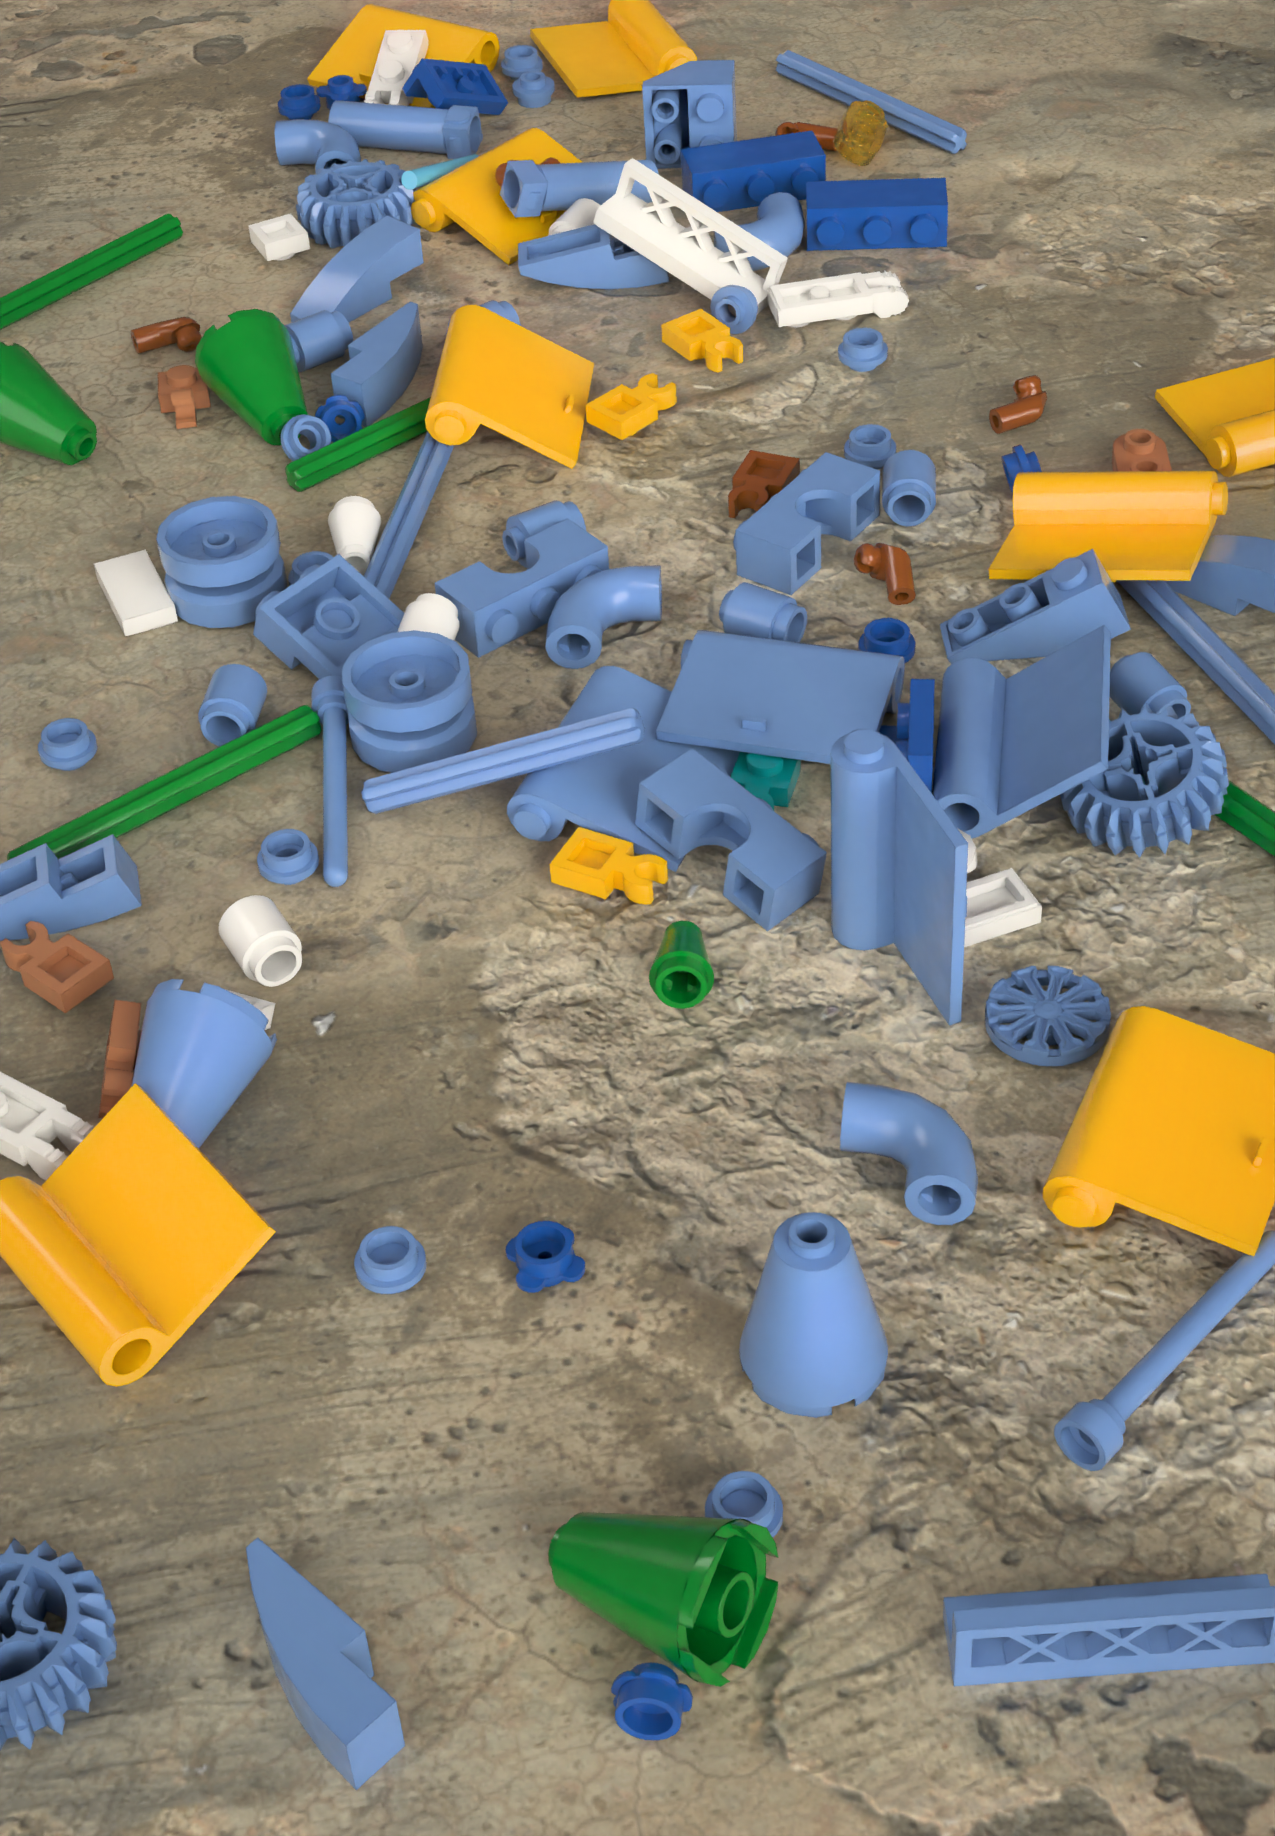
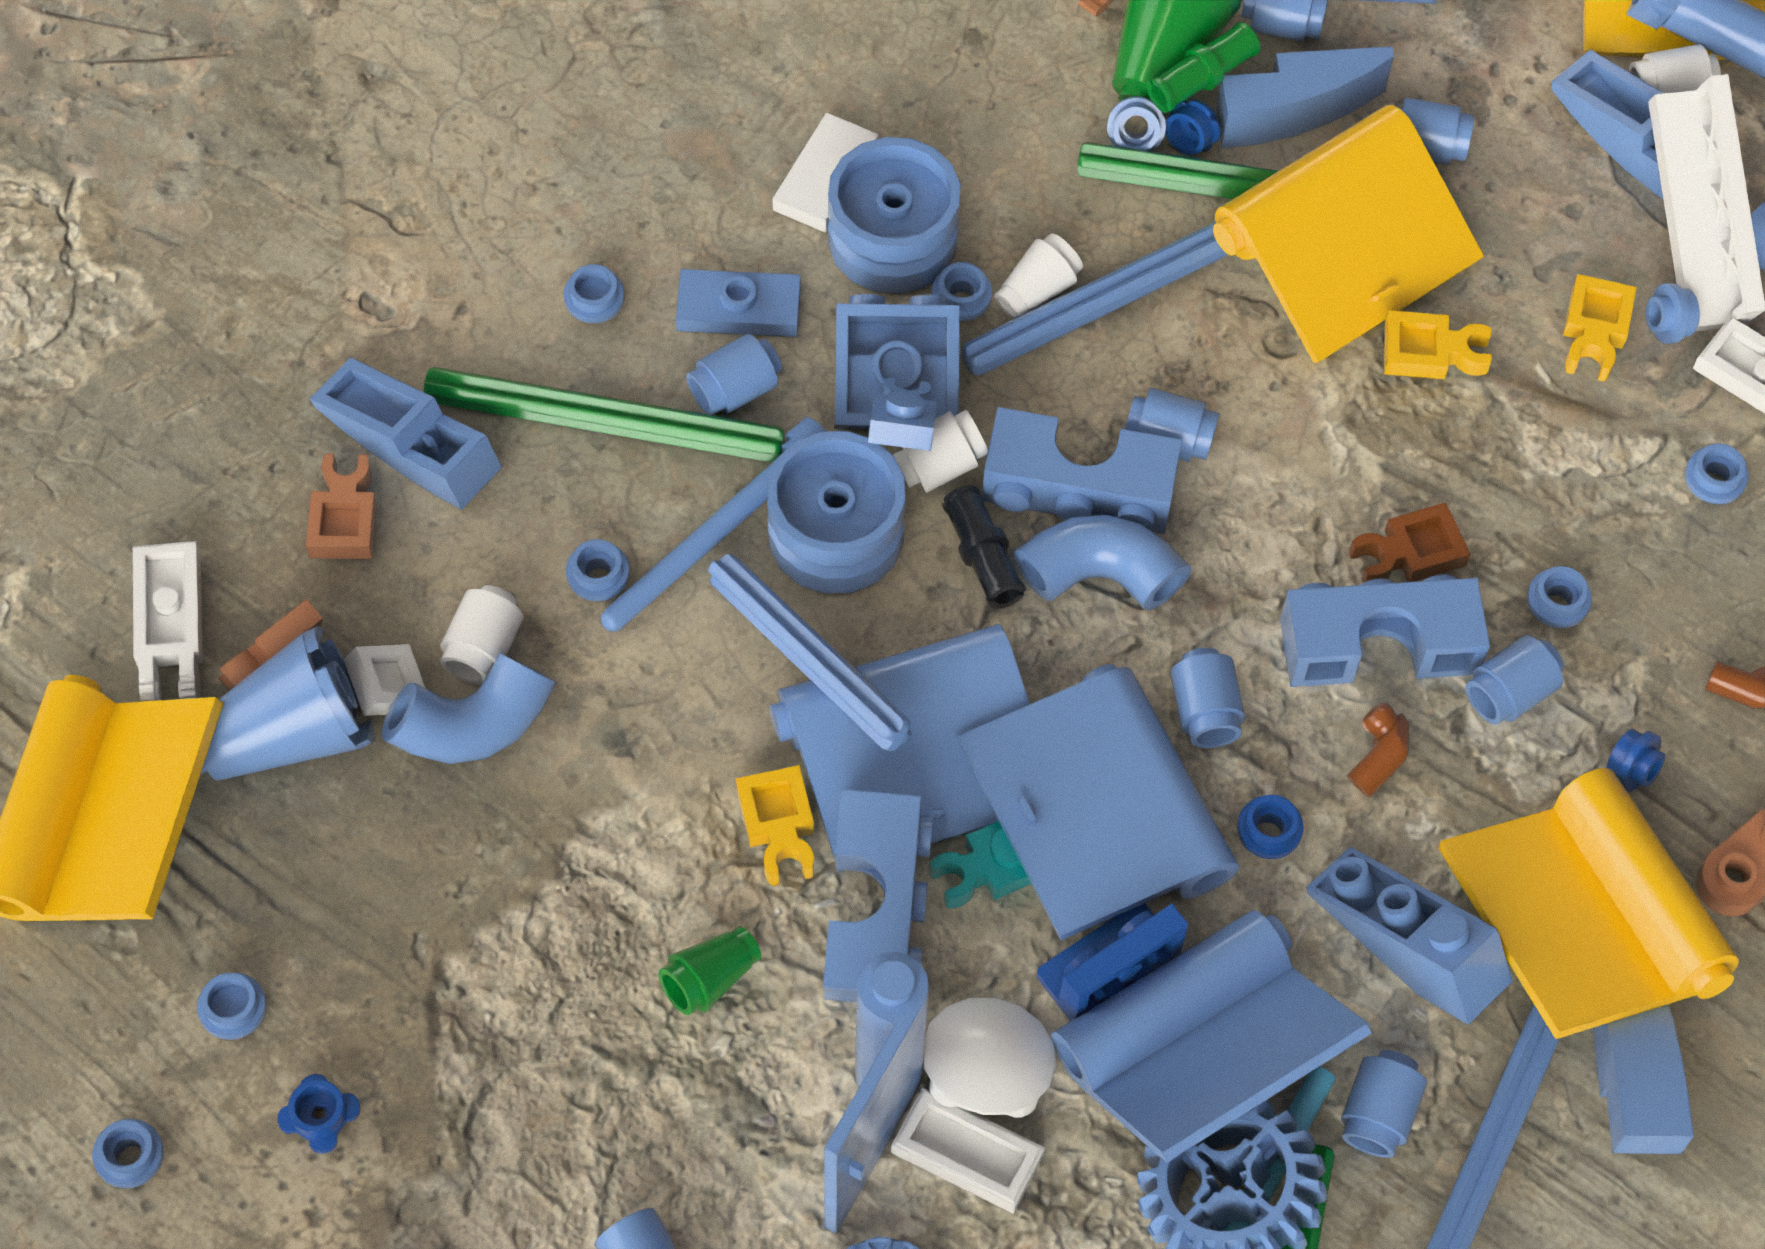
camera: 45 degrees right, 20 degrees up
none -> medium blue plate [92,1119,164,1188]
none -> medium blue cylinder [382,652,557,764]
none -> medium blue plate [676,269,801,337]
none -> medium blue plate [868,377,937,451]
none -> black pin [942,485,1026,609]
none -> green pin [1146,22,1261,113]

